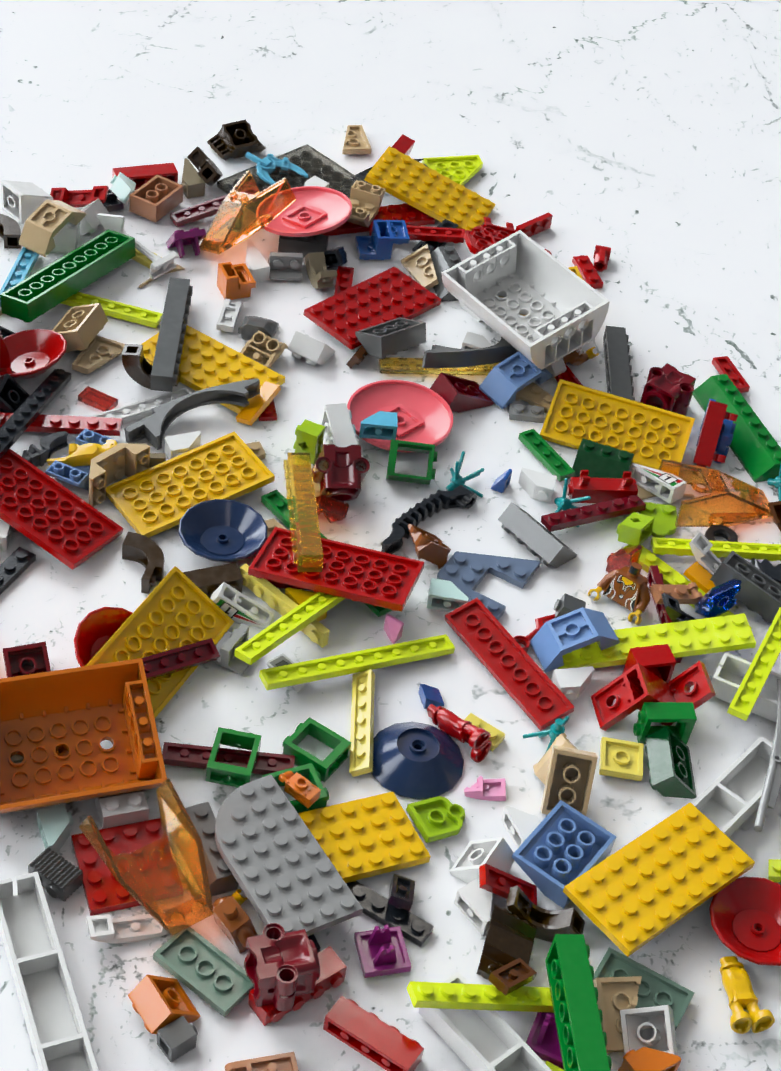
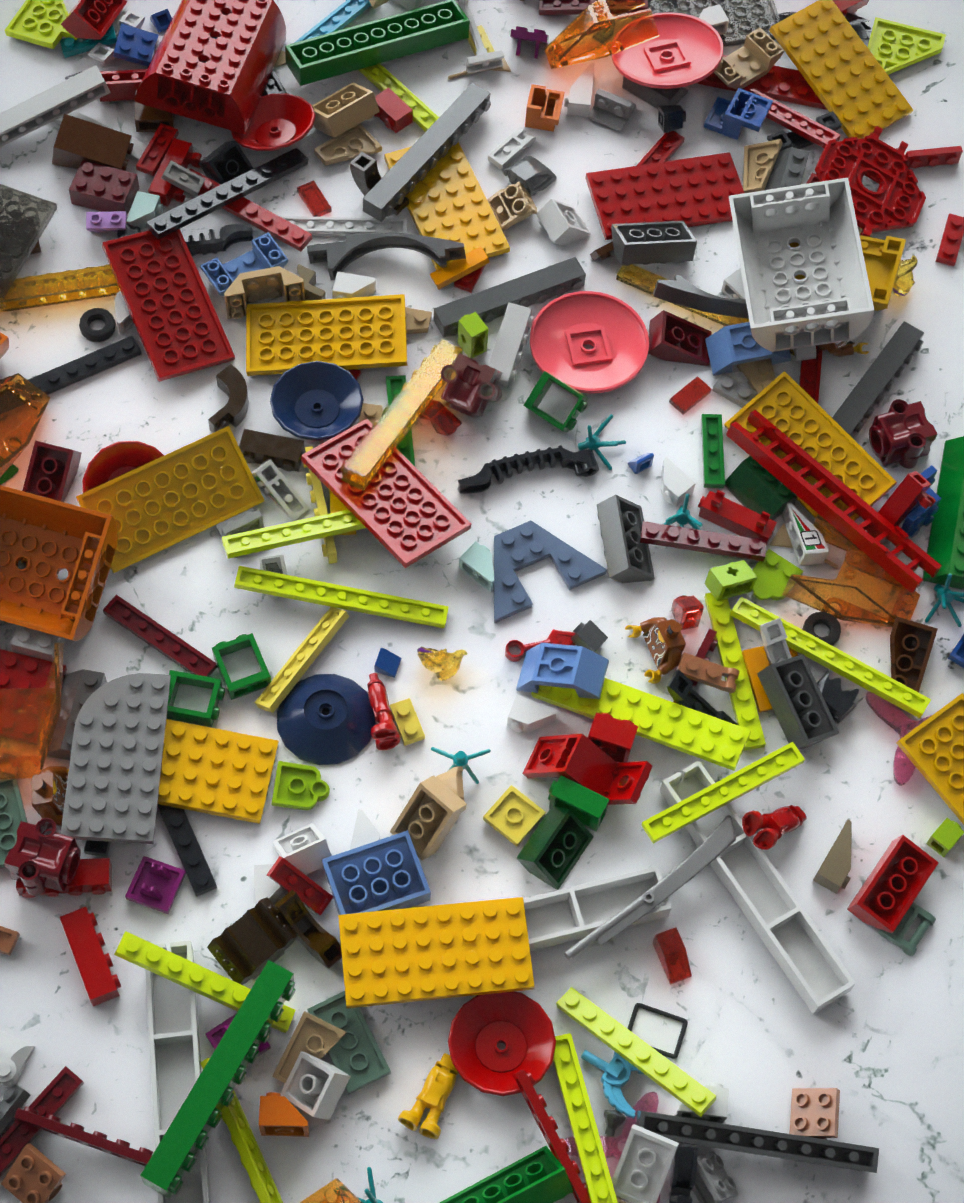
camera: 35 degrees right, 20 degrees up
yellow animal [47,439,118,467] -> none
dark red plate [142,638,220,680] -> none
green window [206,727,262,788] -> none
orange piece [279,771,321,808] -> none
dark tan arch [304,252,337,289] -> none
medium azure slope [359,411,398,440] -> none
bright pink slope [384,613,404,644] -> none
black plate [388,873,415,911] -> none
dark orange slope [408,524,451,569] -> none
red plate [445,598,574,731] -> none
bright pink slope [464,776,506,801] -> none
reddish brown plate [488,958,537,995] -> none
clear blue slope [695,579,742,618] -> none
none -> brick [374,87,413,133]
none -> clear yellow hair [417,646,468,681]
none -> dark grey brick [433,257,586,338]
none -> clear red tile [669,376,712,415]
none -> red ladder [726,410,942,593]

